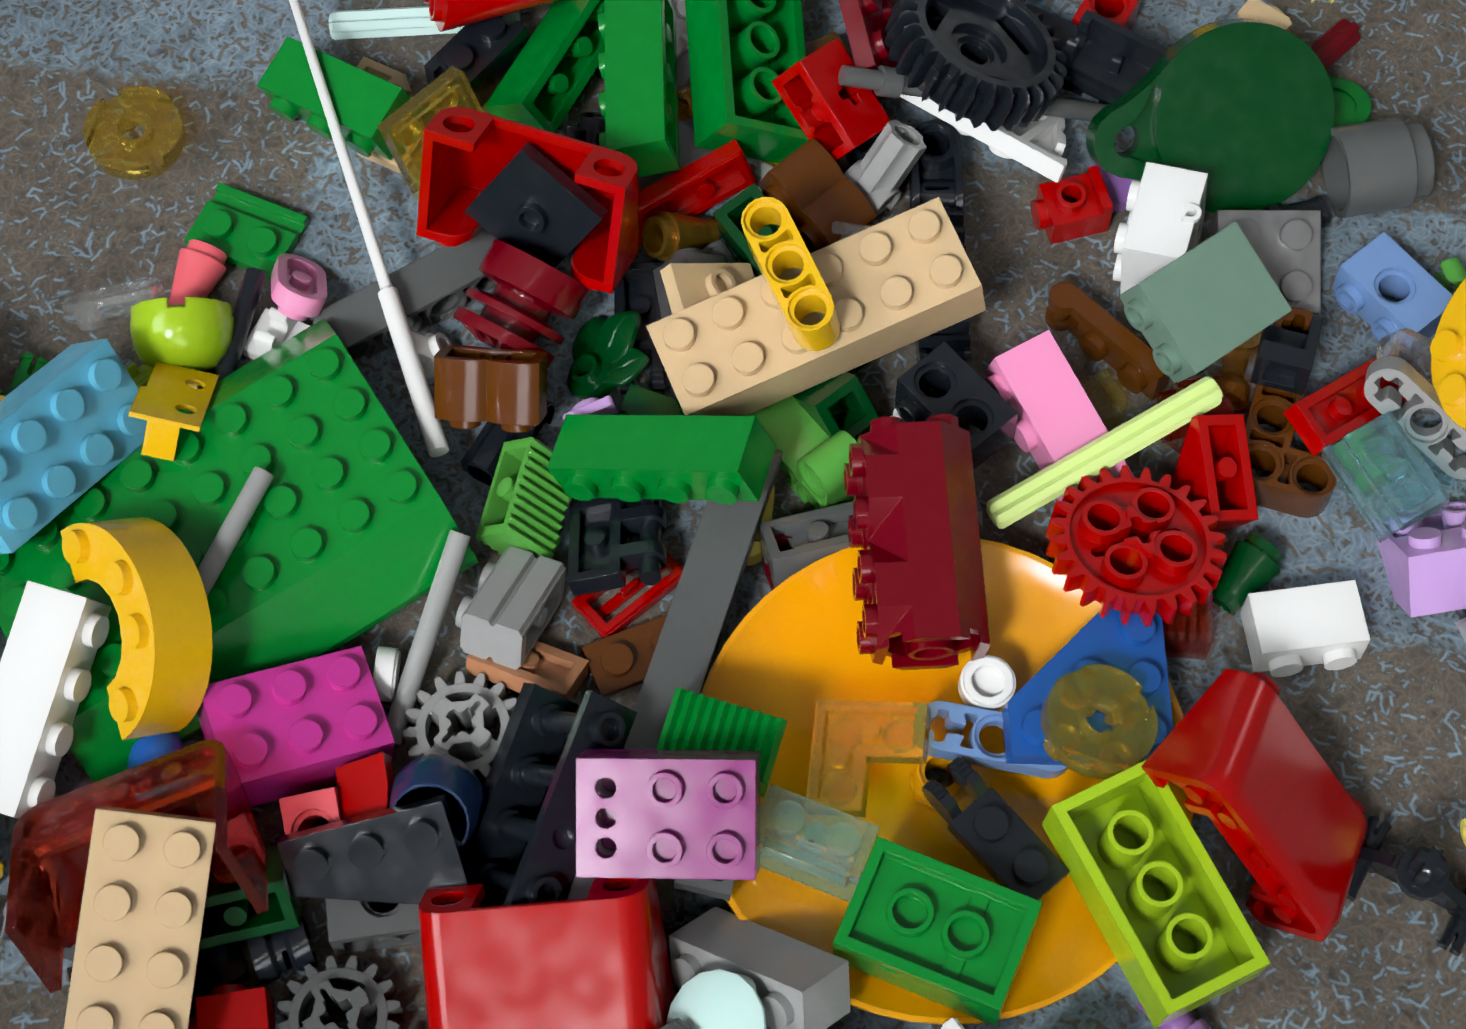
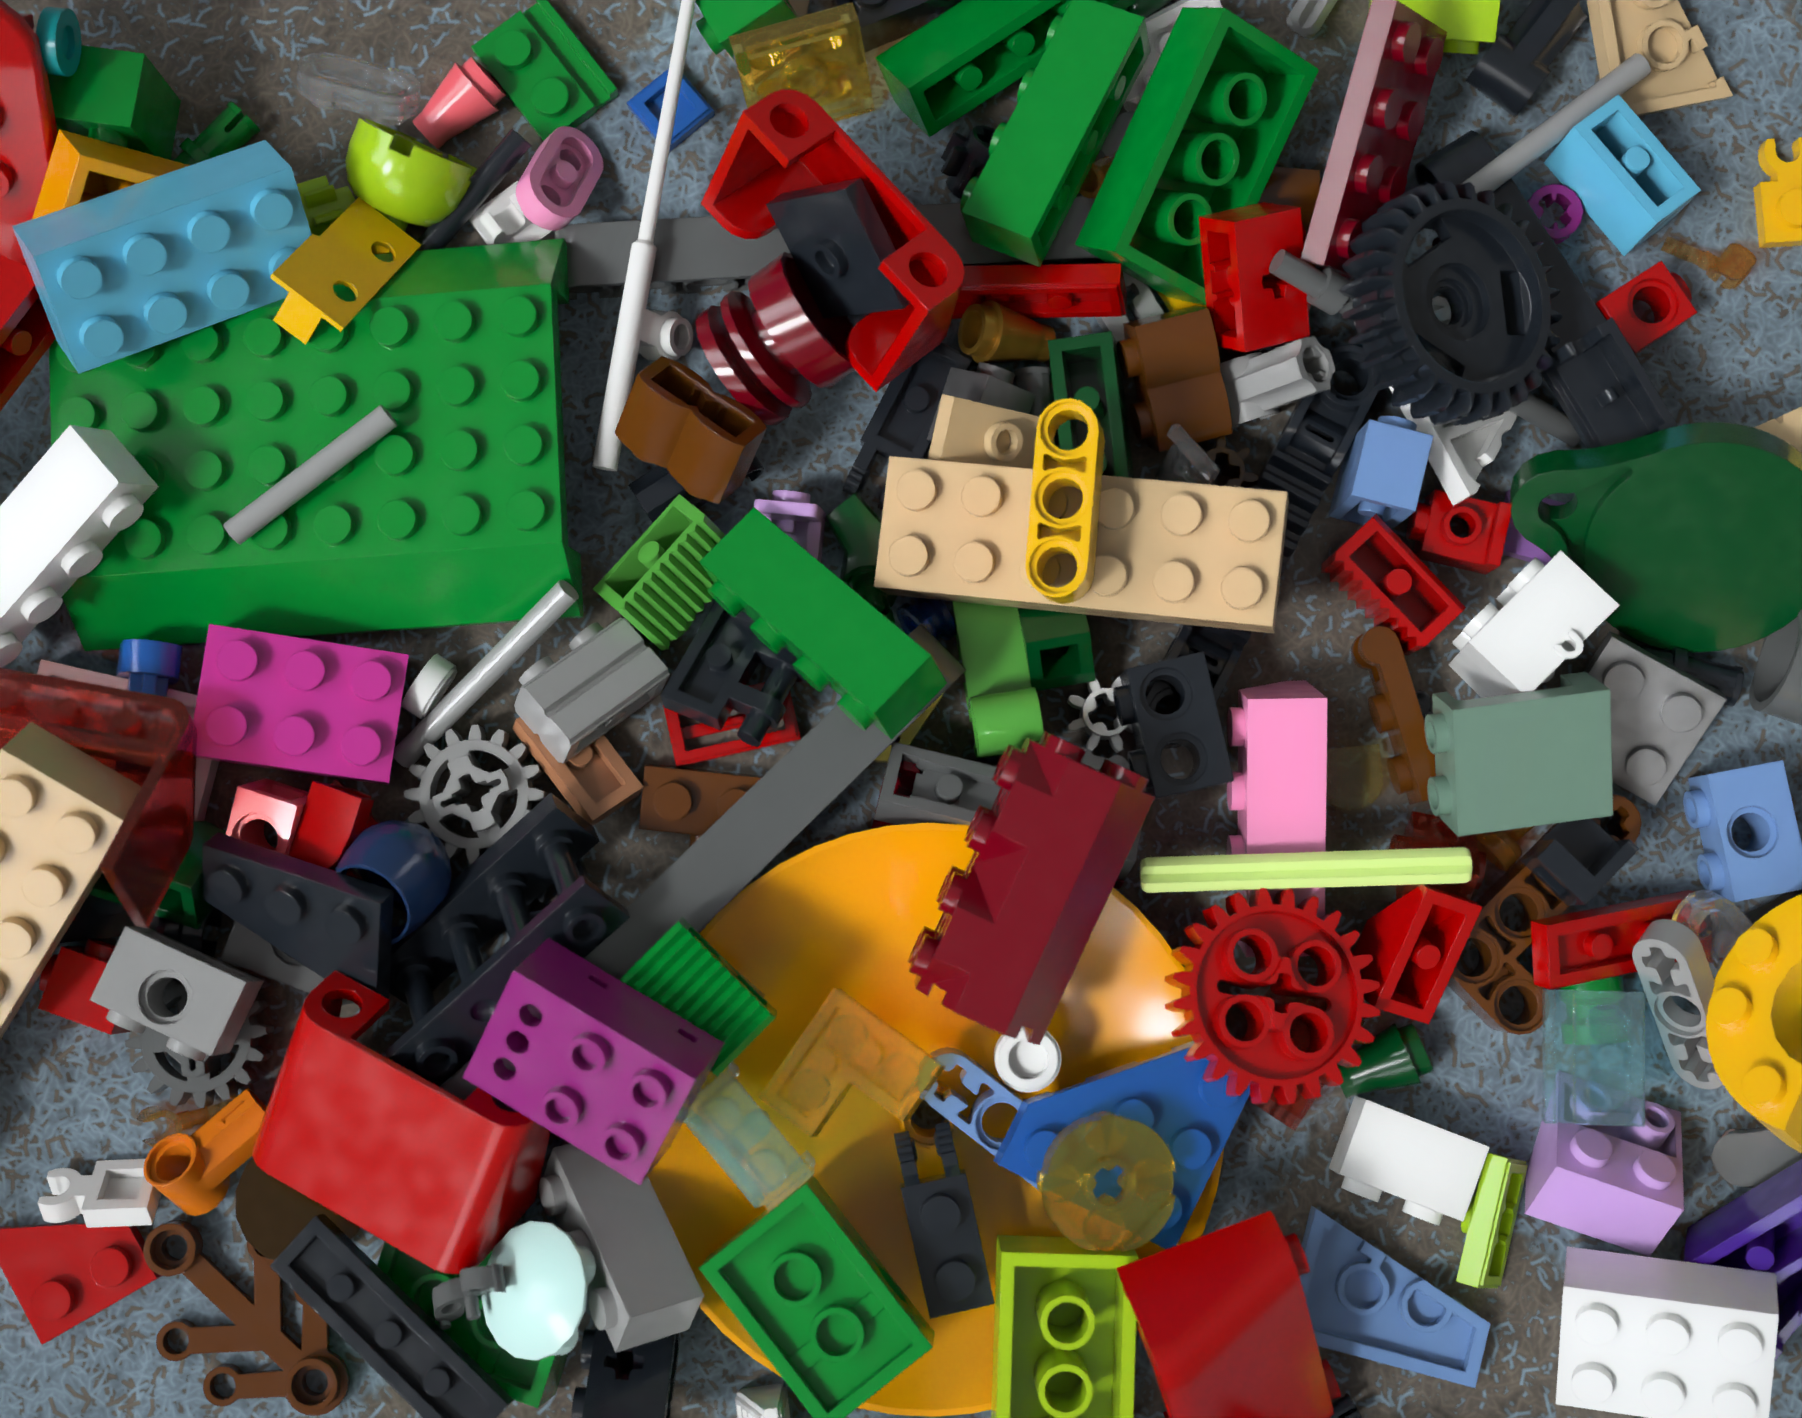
camera: 25 degrees right, 20 degrees up
yellow brick [60,517,213,740] -> none
dark green plate [567,311,650,399] -> none
none -> light grey brick [90,926,264,1061]
none -> blue tile [626,68,715,152]
none -> medium blue wing [1300,1205,1491,1388]
none -> red brick [1321,514,1466,655]
none -> medium blue brick [1328,416,1433,530]
none -> lime plate [1456,1153,1528,1288]

